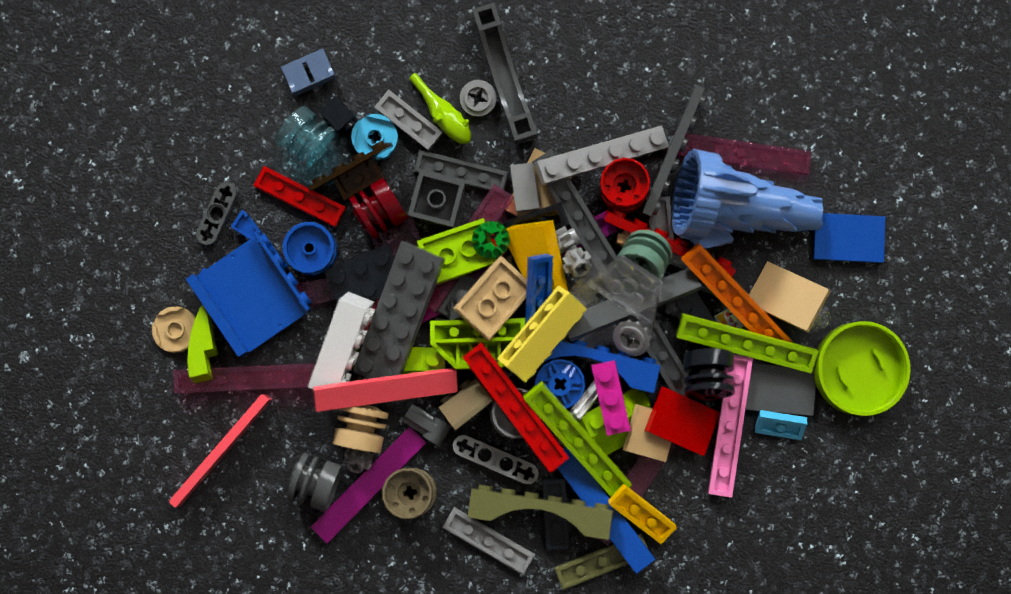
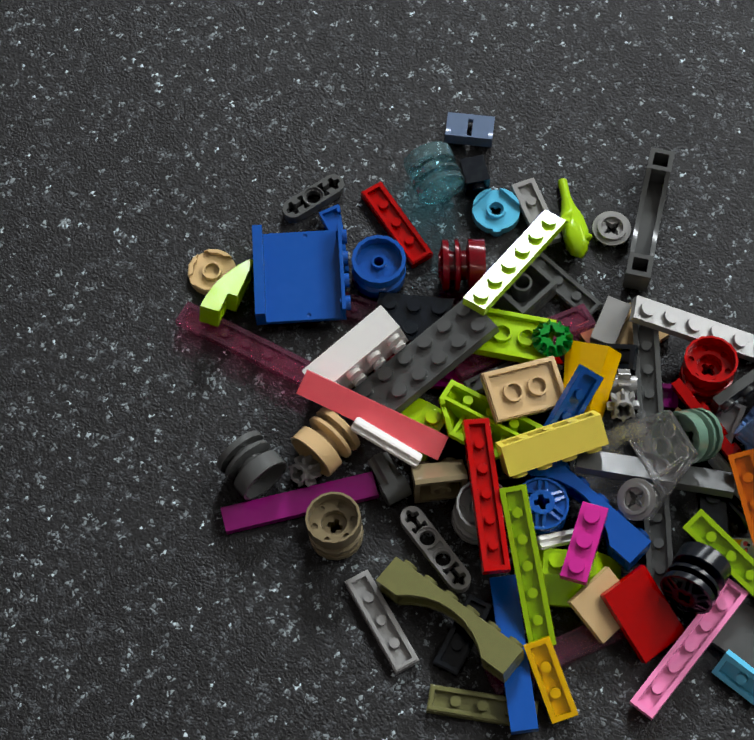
camera: 30 degrees right, 20 degrees down
coral tile [169,394,273,508] -> none
dark brown bracket [308,141,393,200] -> none
none -> white axle [351,417,422,467]
none -> plate [462,210,566,316]

